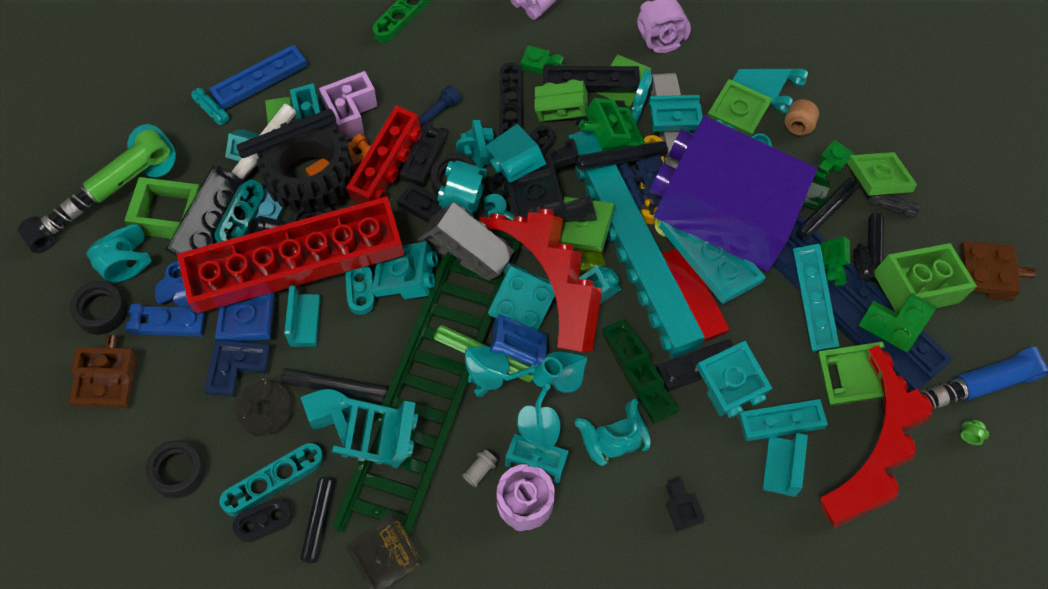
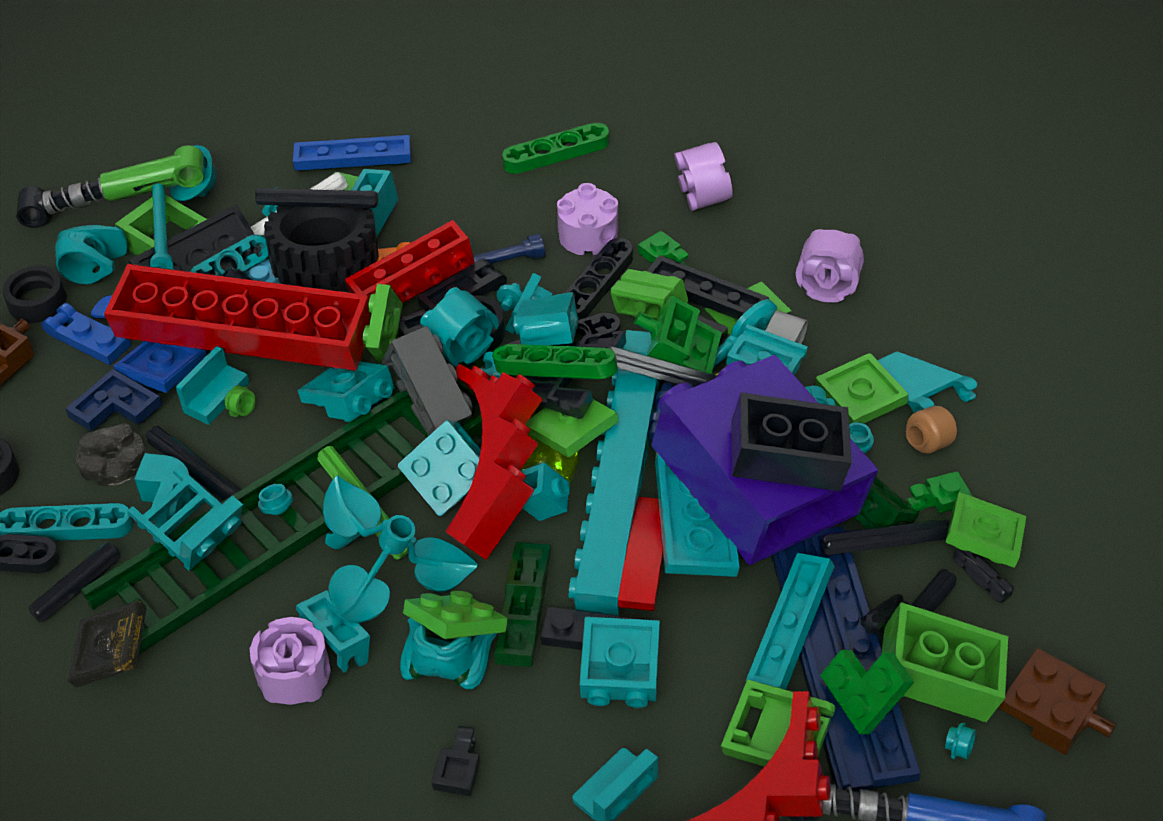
camera: 35 degrees right, 15 degrees down
teal axle [191,88,229,126] -> none
lavender brick [319,71,377,140] -> none
teal plate [346,266,375,315] -> none
light grey pin [462,450,497,487] -> none
blue plate [489,314,547,366] -> none
teal plate [738,399,828,442] -> none
green plate [821,236,850,287] -> none
none -> teal bar [150,183,173,270]
none -> bright green plate [225,385,256,417]
none -> teal plate [258,484,293,515]
none -> bright green plate [363,284,403,364]
none -> bright green plate [403,591,508,639]
none -> green beam [492,344,618,379]
none -> lavender brick [557,183,619,255]
none -> black brick [731,393,852,491]
none -> teal plate [945,722,976,760]

